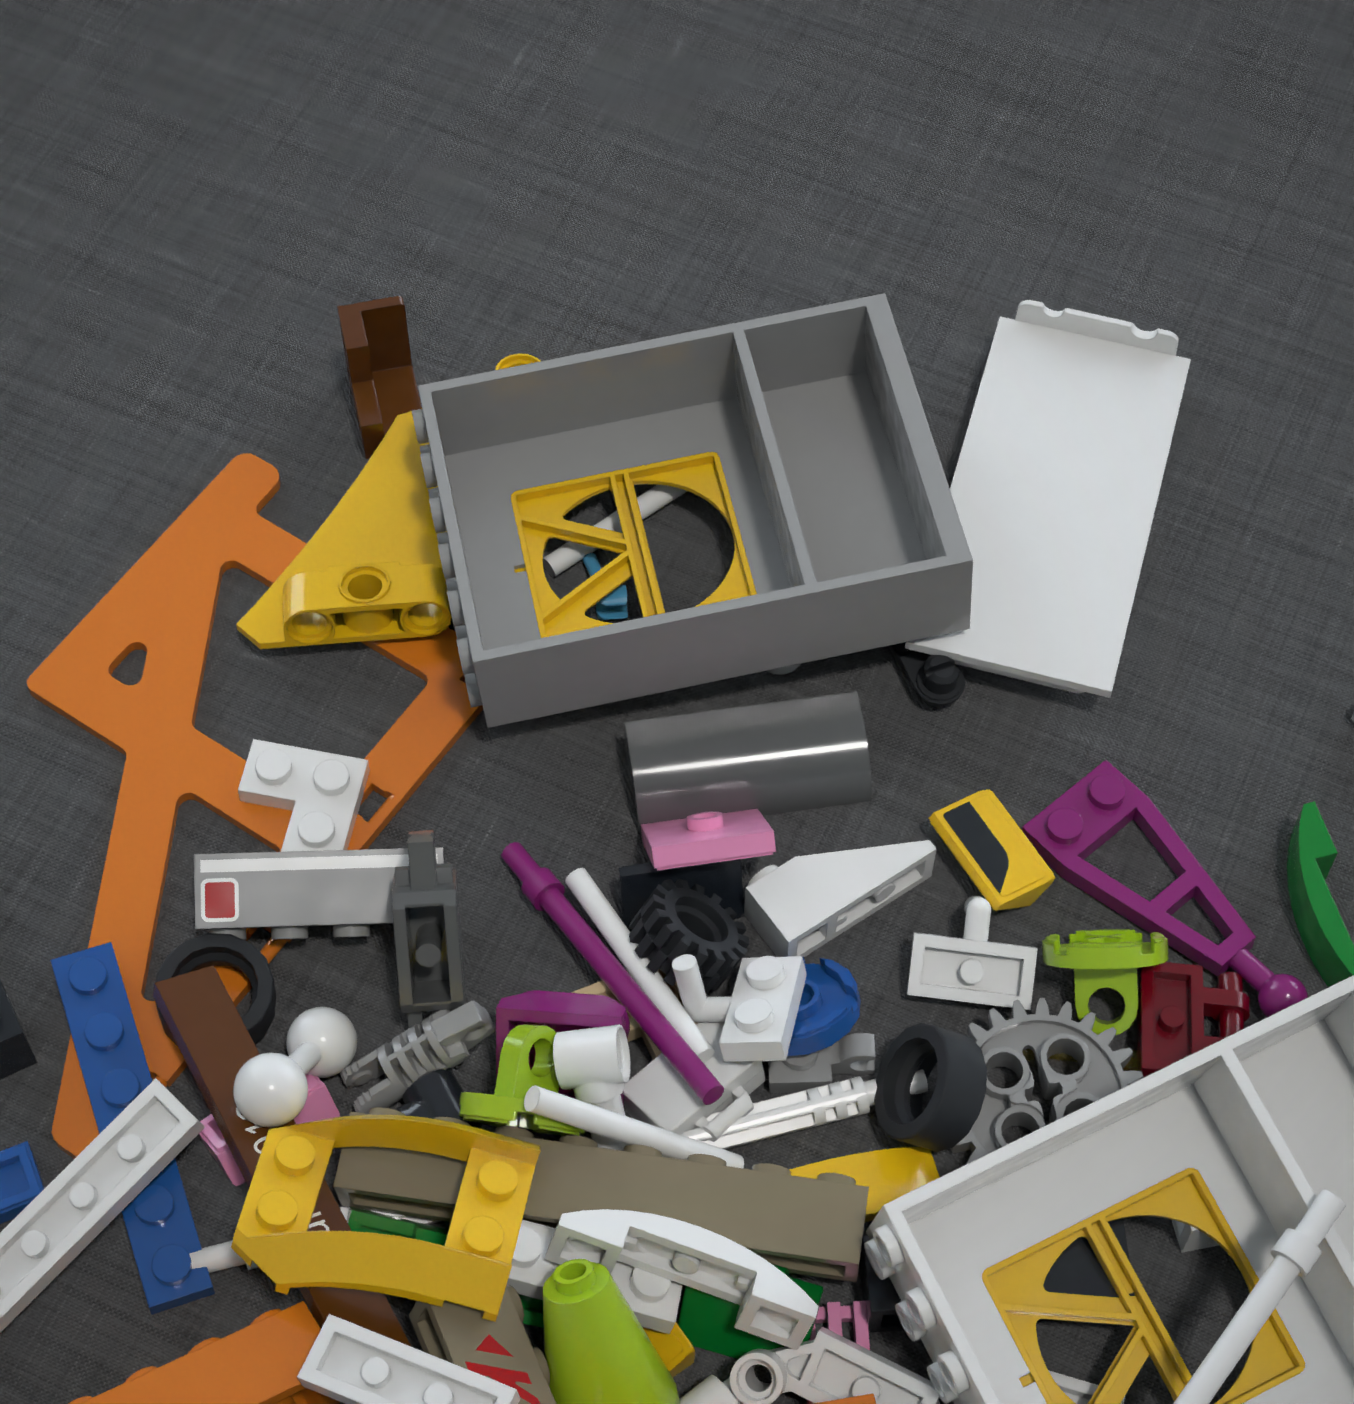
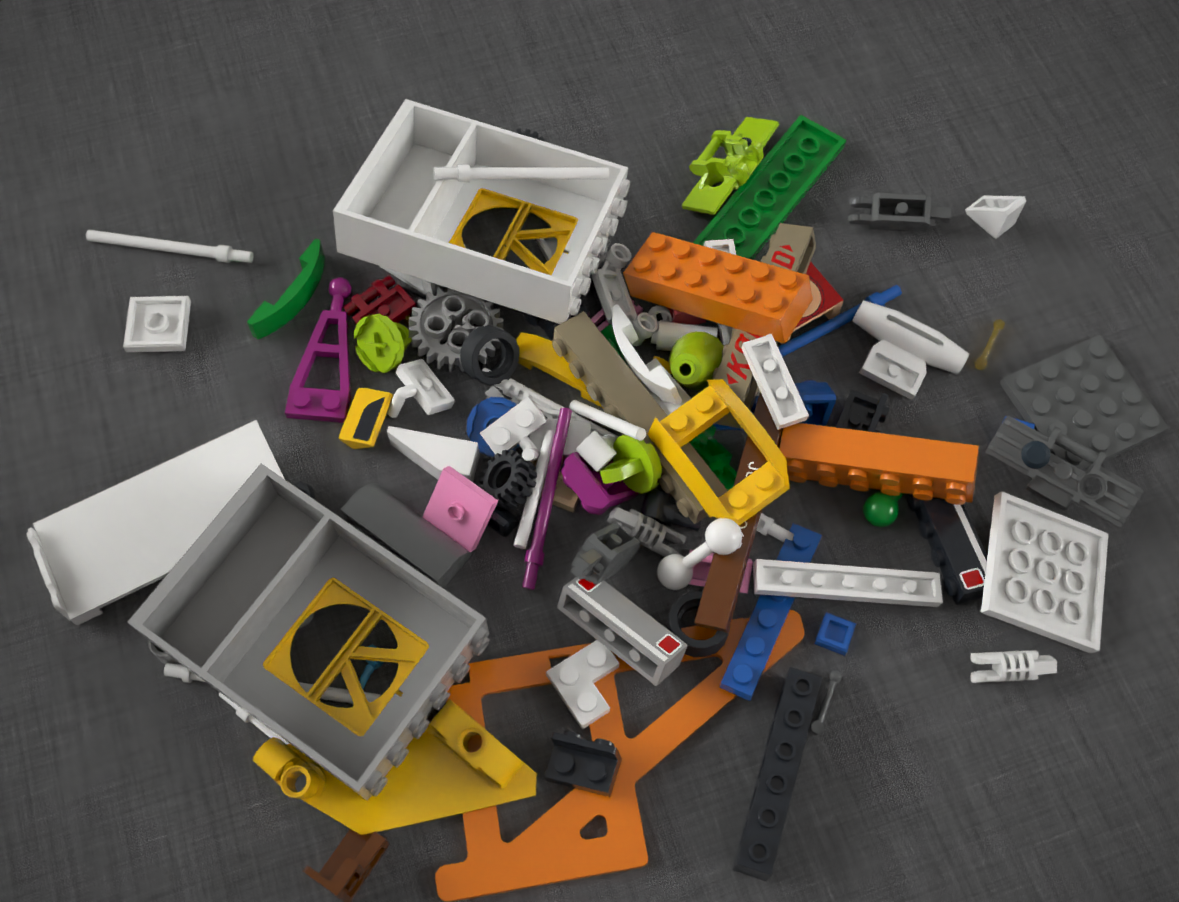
camera: 135 degrees left, 5 degrees up
none -> black bracket [544,731,622,797]

